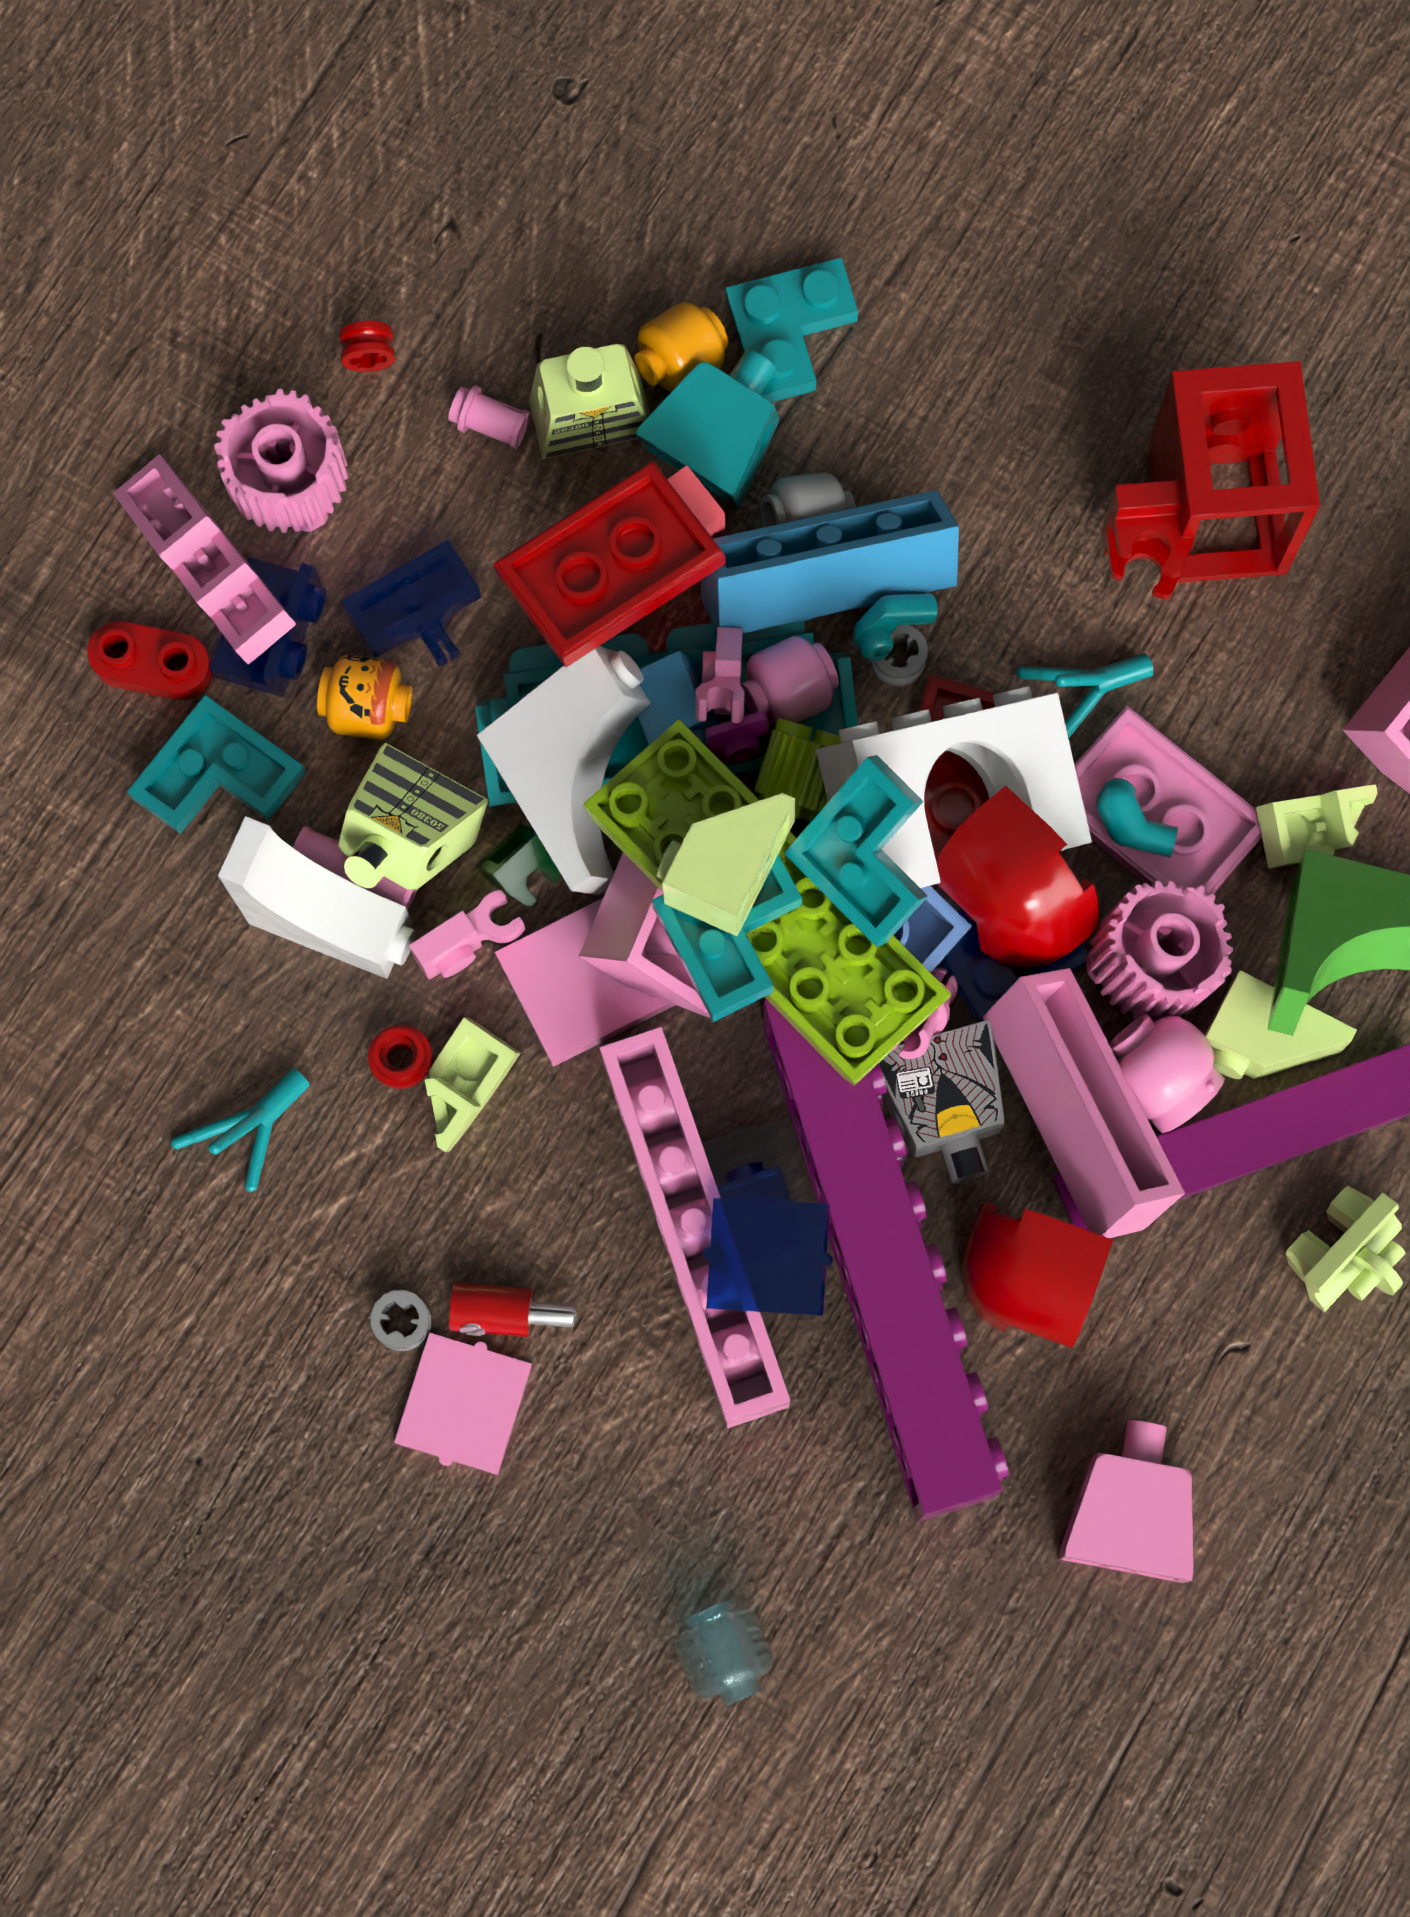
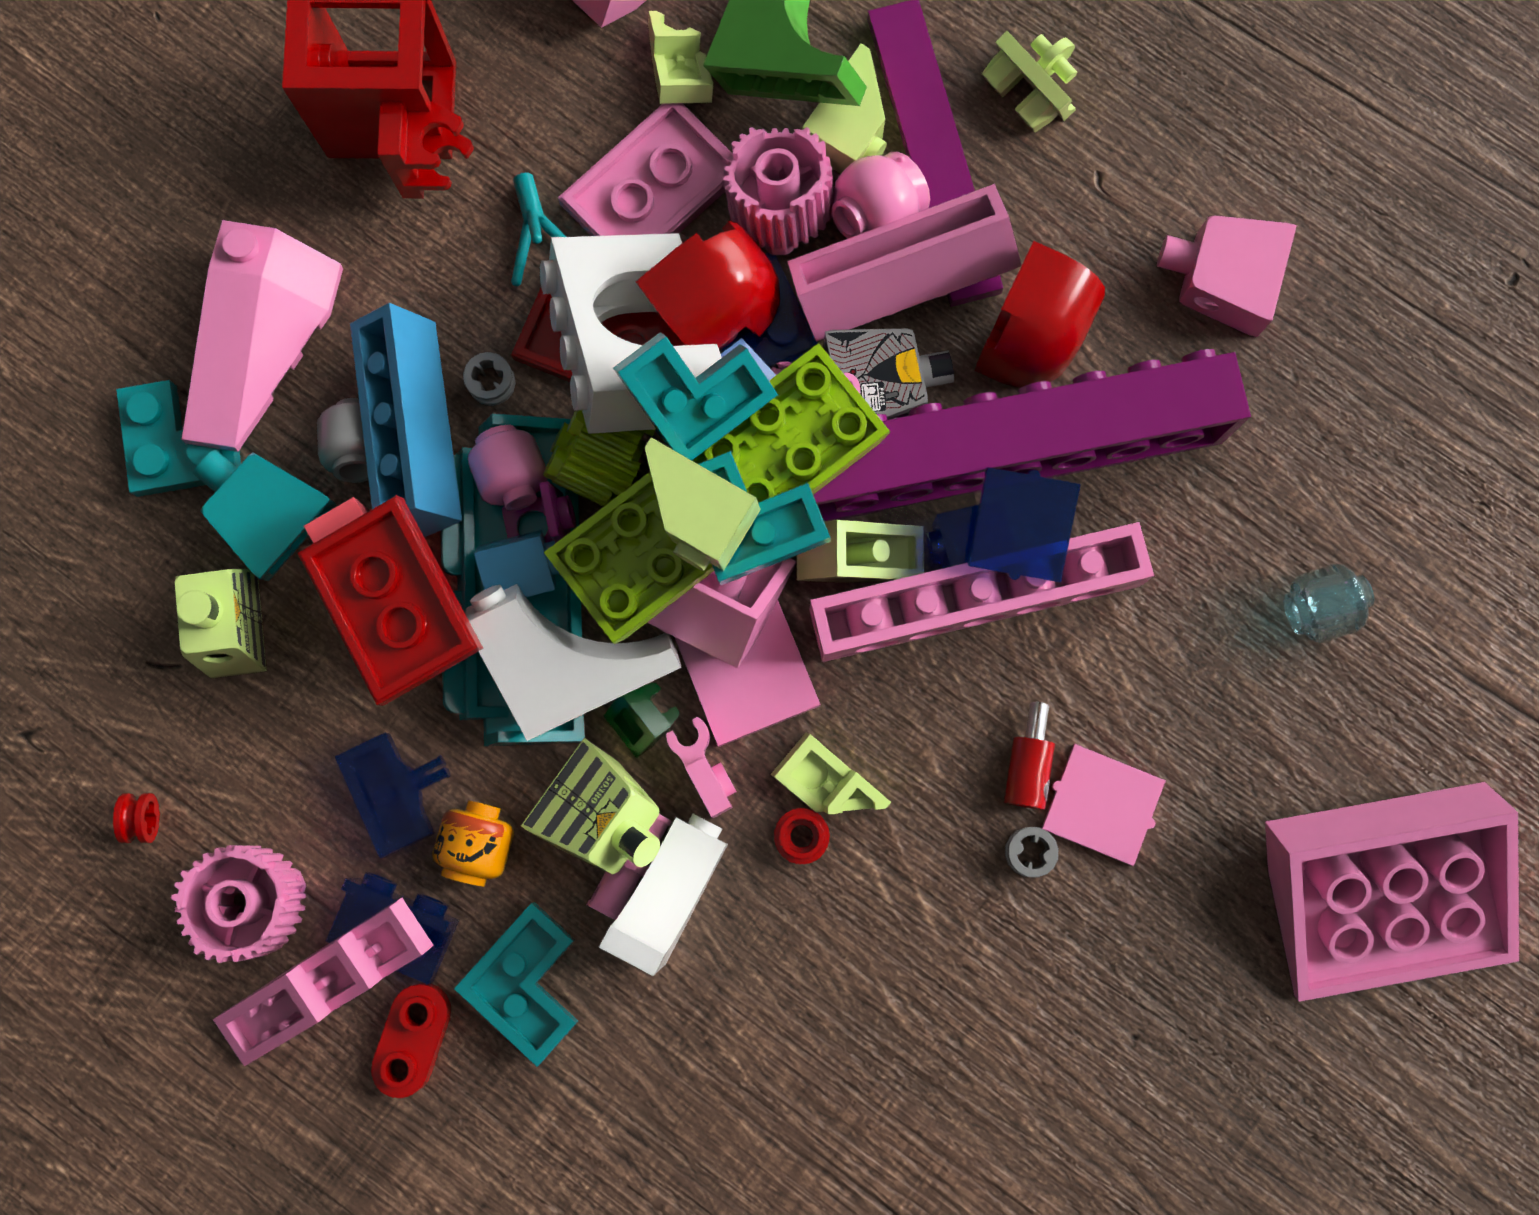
camera: 85 degrees left, 5 degrees up
teal plant [170,1068,310,1192] -> none
bright pink pin [448,385,531,449] -> none
light orange head [635,302,728,392] -> none
bright pink plate [695,627,745,723] -> none
teal arm [853,593,938,661] -> none
teal arm [1097,778,1178,858] -> none
none -> bright pink wedge [182,220,343,452]
none -> yellowish green slope [797,520,924,583]
none -> bright pink slope [1265,782,1519,1002]

